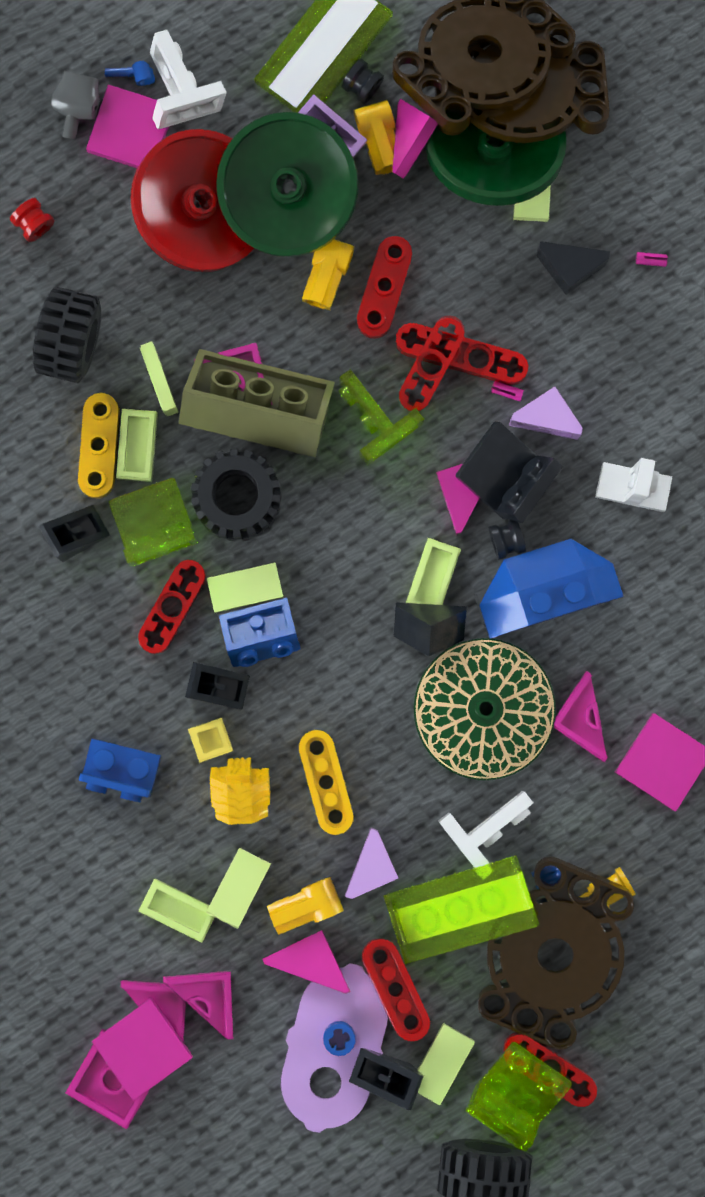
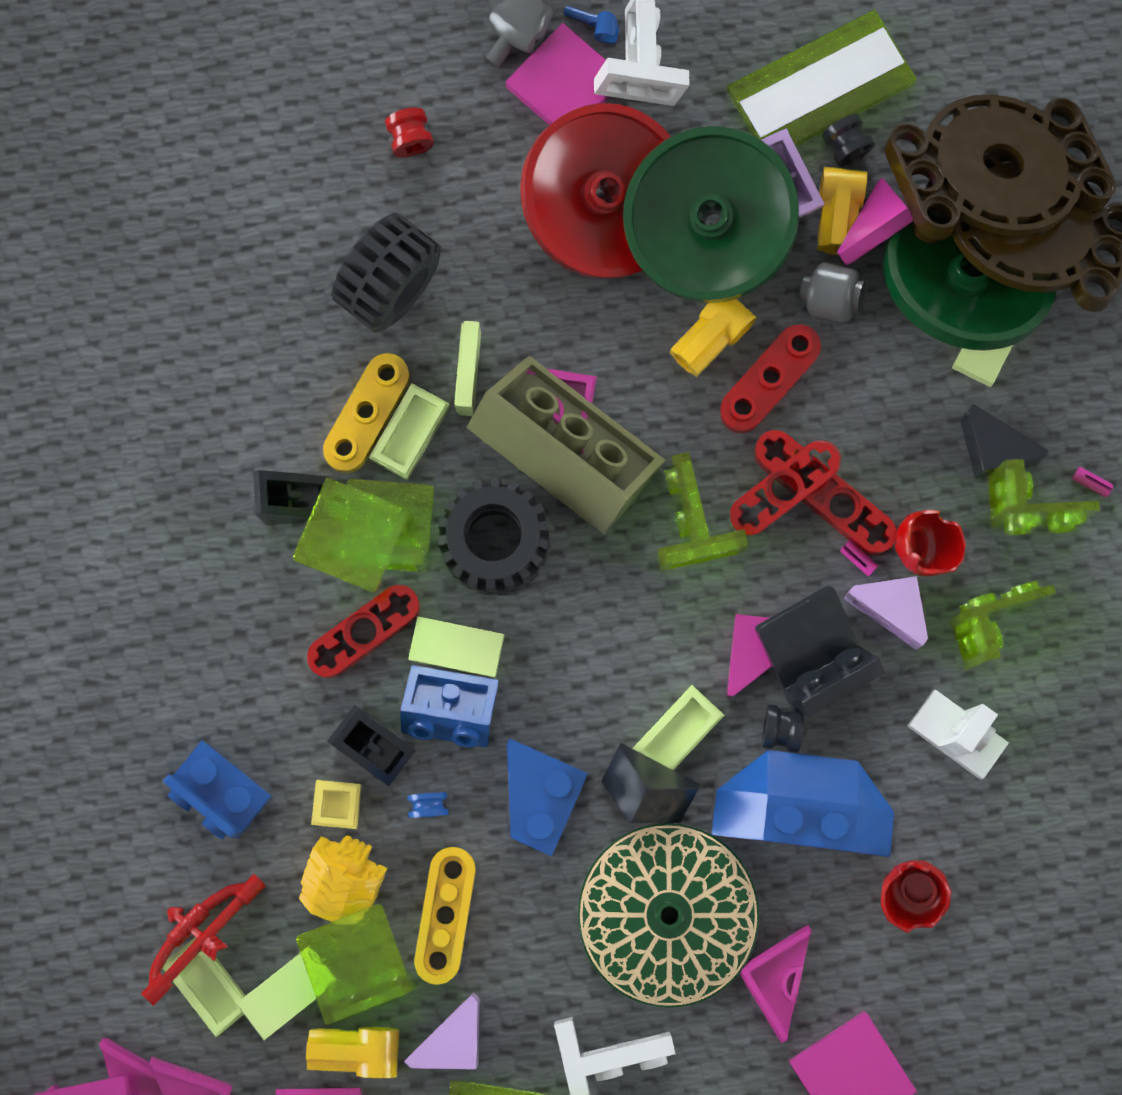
camera: 30 degrees right, 5 degrees down
none -> red piece [141,874,266,1006]
none -> clear neon green bracket [293,477,414,593]
none -> clear neon green bracket [296,904,418,1025]
none -> blue bush [407,792,449,818]
none -> blue wing [507,738,588,856]
none -> dark grey head [800,263,867,323]
none -> red hair [880,860,952,933]
none -> red hair [895,510,966,577]
none -> clear neon green bracket [950,580,1056,670]
none -> clear neon green bracket [987,459,1100,535]

